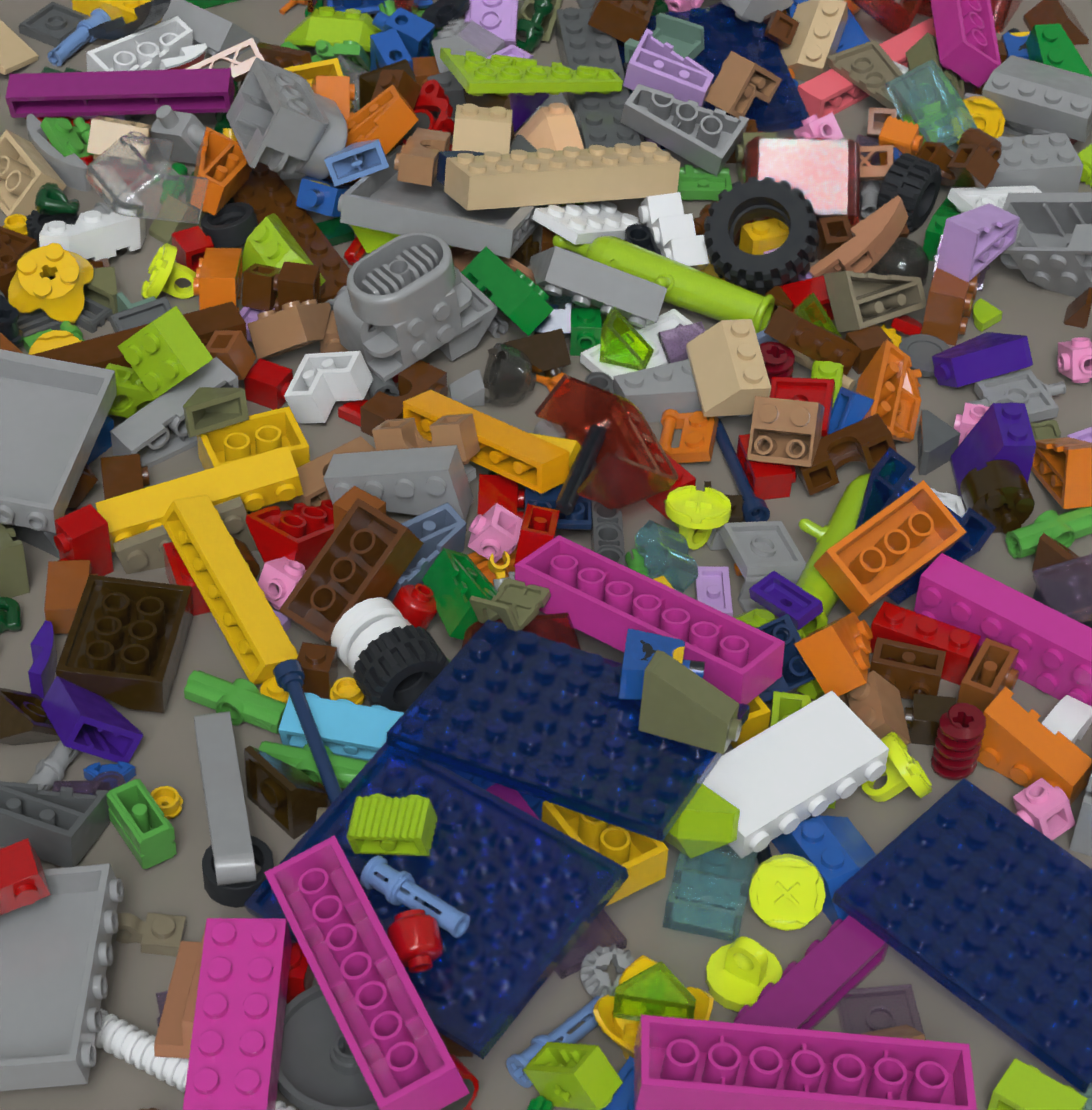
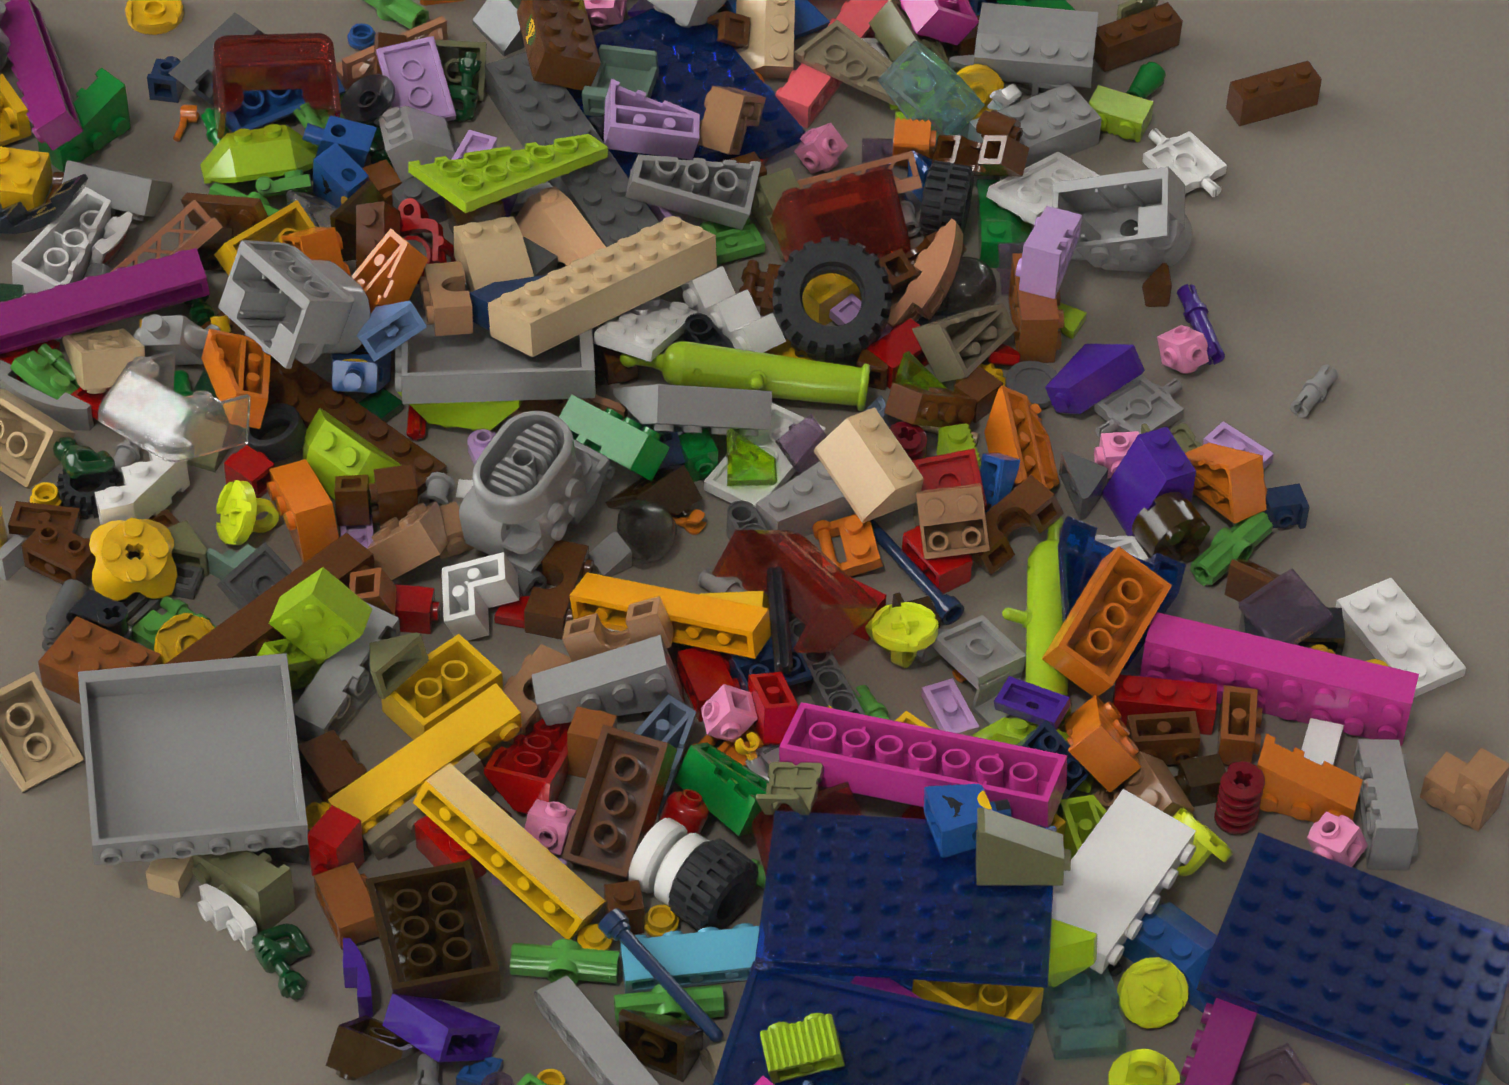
camera: 20 degrees left, 5 degrees up
clear light blue brick [635,520,698,593] -> none
brick [866,107,897,144] -> none
none -> white piece [987,84,1022,110]

